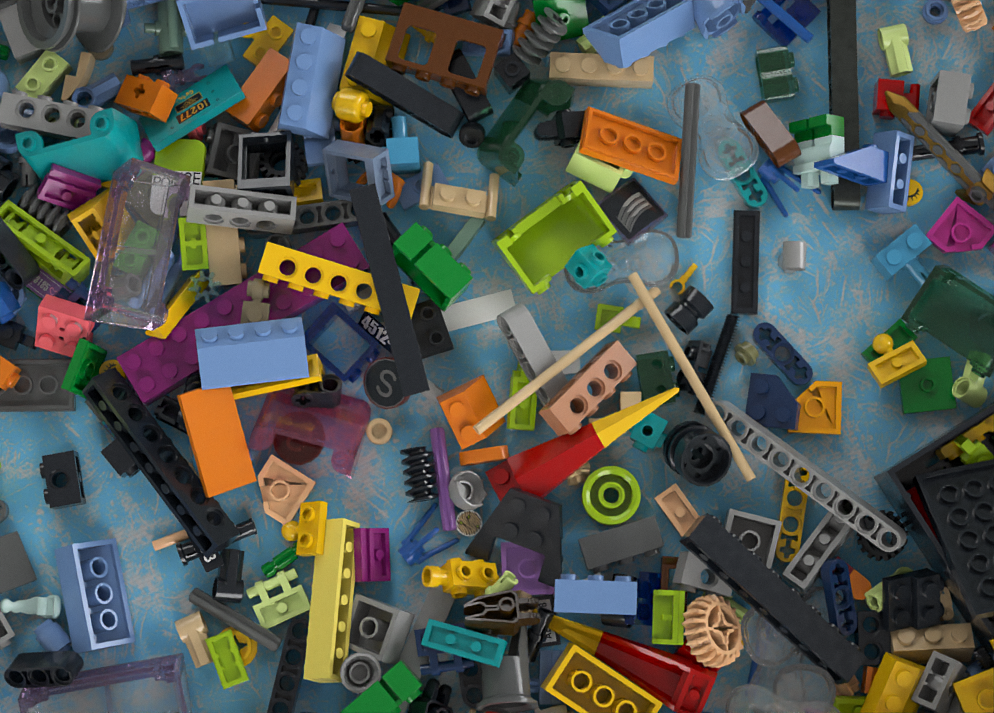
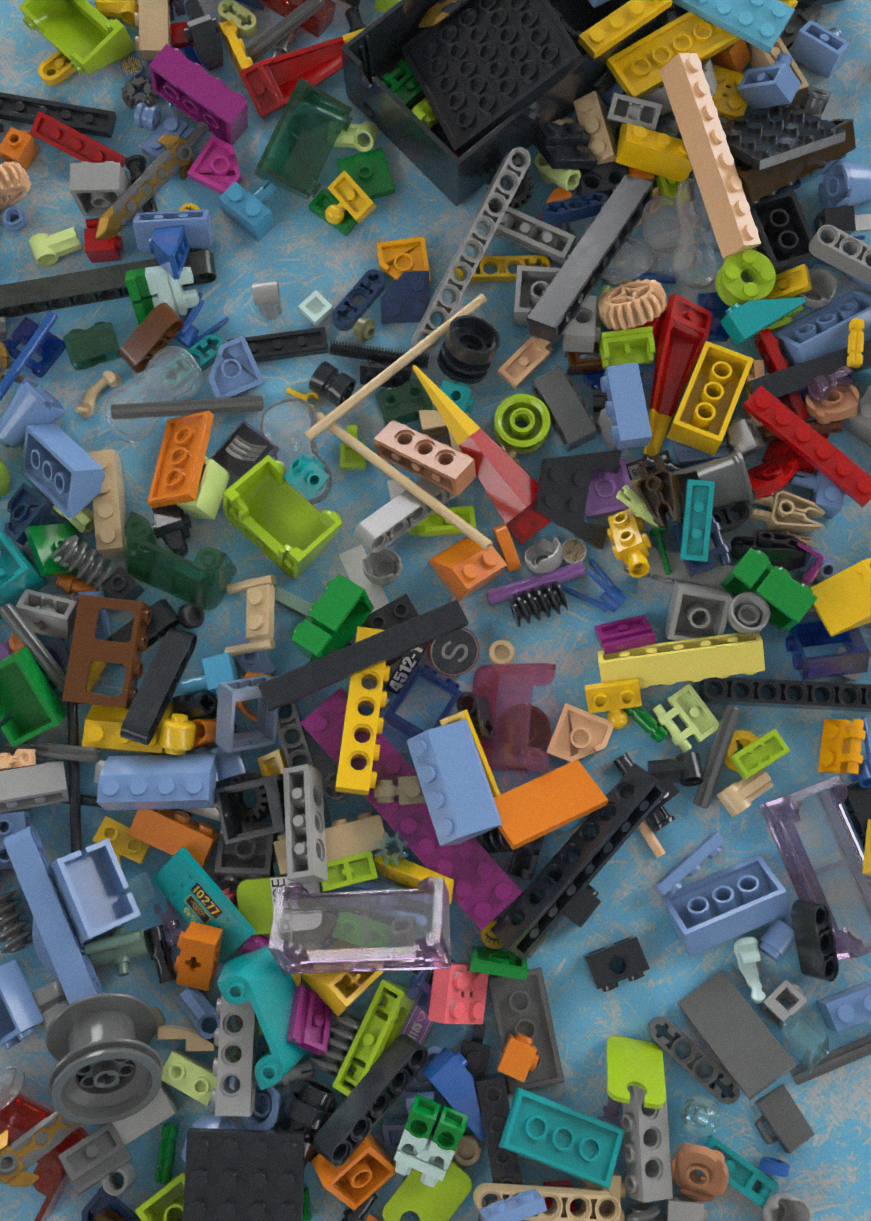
camera: 100 degrees left, 5 degrees down
none -> tan piece [75,371,122,418]
none -> medium blue plate [208,335,264,398]
none -> light aqua plate [298,290,334,326]
none -> light grey hair [361,548,403,586]
none -> green pin [649,527,672,575]
none -> medium blue plate [653,832,725,895]

